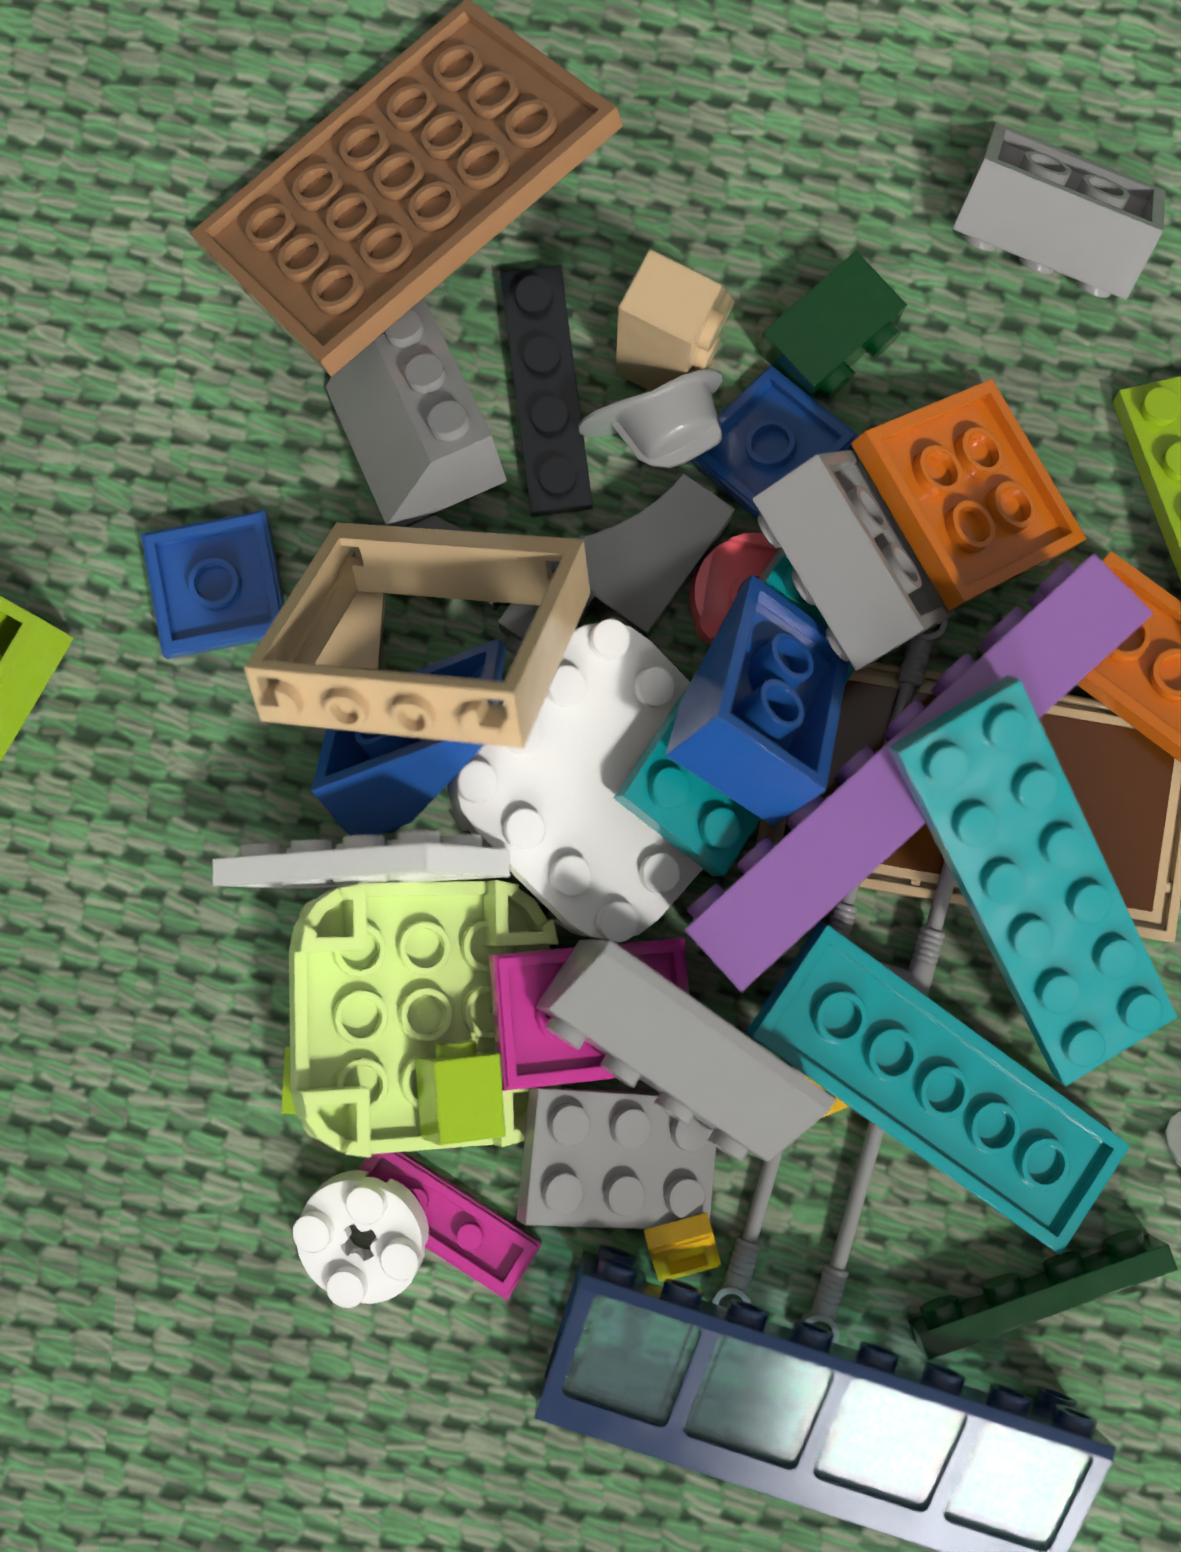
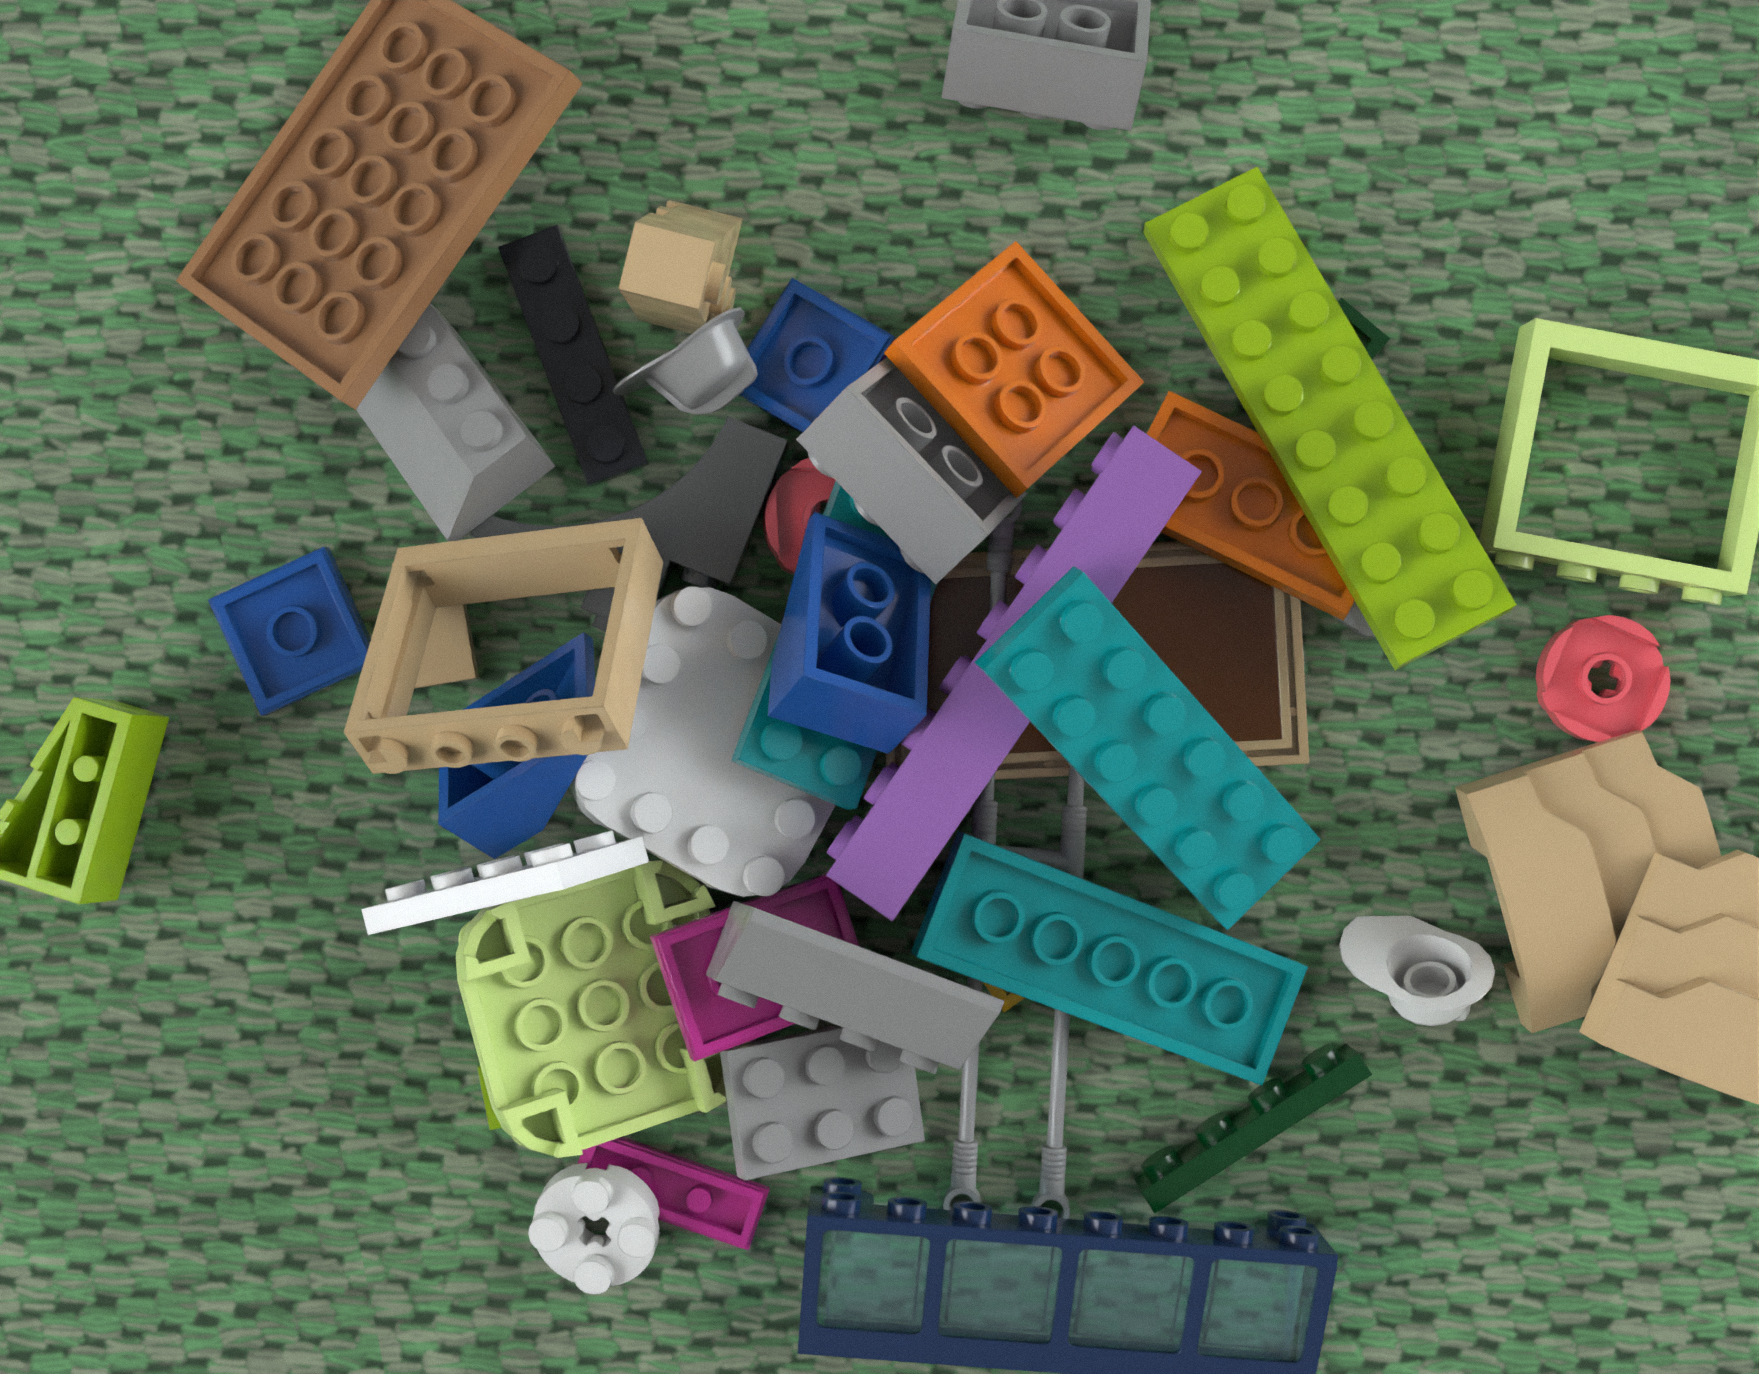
camera: 15 degrees left, 5 degrees up
lime brick [415,1040,506,1146] -> none
yellow tile [644,1213,721,1282] -> none
dark green brick [757,251,907,399] -> none

